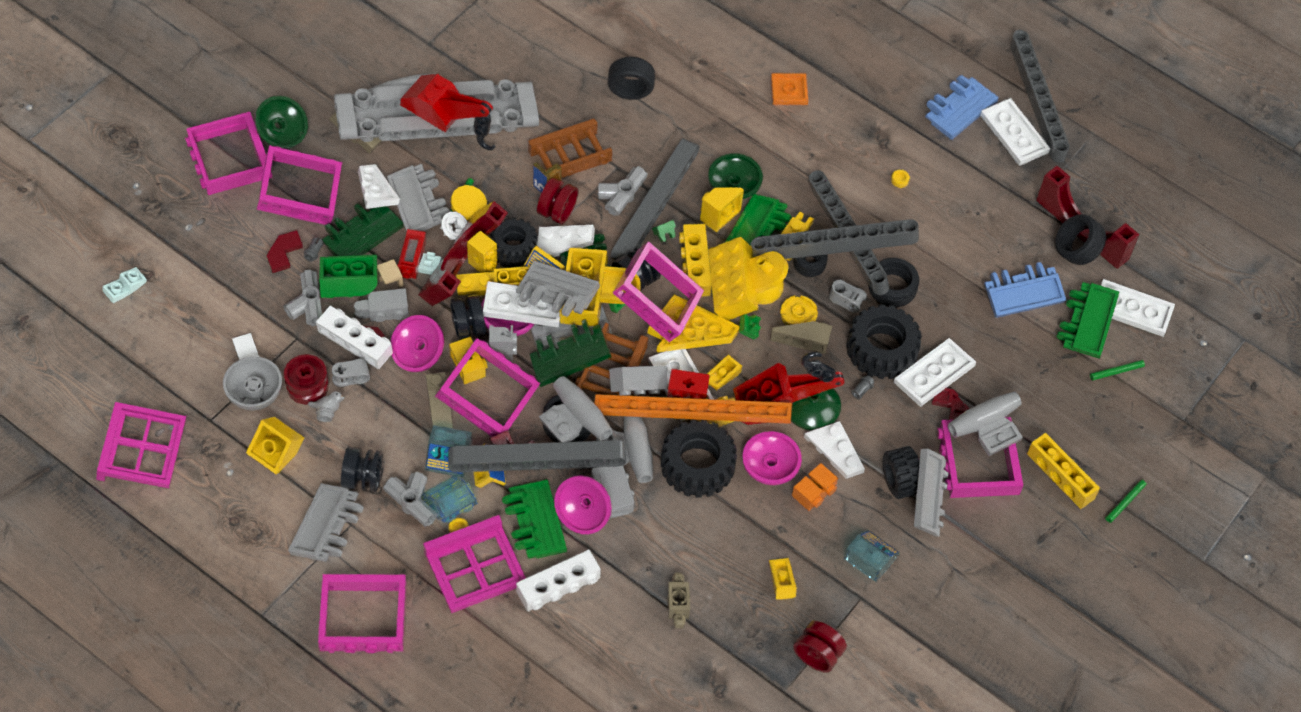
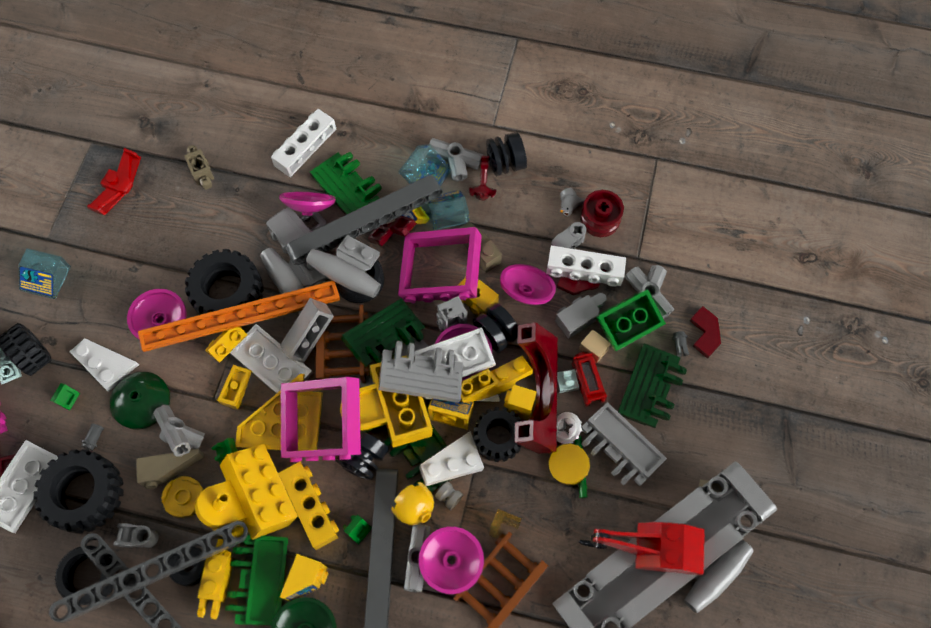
camera: 160 degrees right, 10 degrees up
dark pink window [96,402,186,489] -> none
light aqua slope [102,267,147,303] -> none
dark pink window [185,112,272,195] -> none
light grey piece [223,357,282,411] -> none
white tile [232,333,259,360] -> none
yellow slope [246,417,304,474] -> none
dark green dish [254,96,308,149] -> none
dark pink window [256,145,342,225] -> none
light grey hinge [288,483,363,562] -> none
dark pink window [318,574,406,653] -> none
white wing [358,164,400,209] -> none
dark pink window [423,515,526,613] -> none
yellow tile [449,518,469,533] -> none
dark red wheel [537,177,579,225] -> none
red brick [667,369,710,399] -> none
red slope [733,352,845,425] -> none
yellow slope [769,558,796,600] -> none
orange piece [792,463,838,511] -> none
dark red wheel [793,621,847,673] -> none
none -> green tile [50,383,80,410]
none -> red plate [87,148,141,216]
none -> light grey piece [153,405,205,457]
none -> yellow cylinder [391,482,434,525]
none -> dark pink dish [419,527,484,594]
none -> light grey wheel [435,481,464,510]
none -> dark red piece [469,156,497,201]

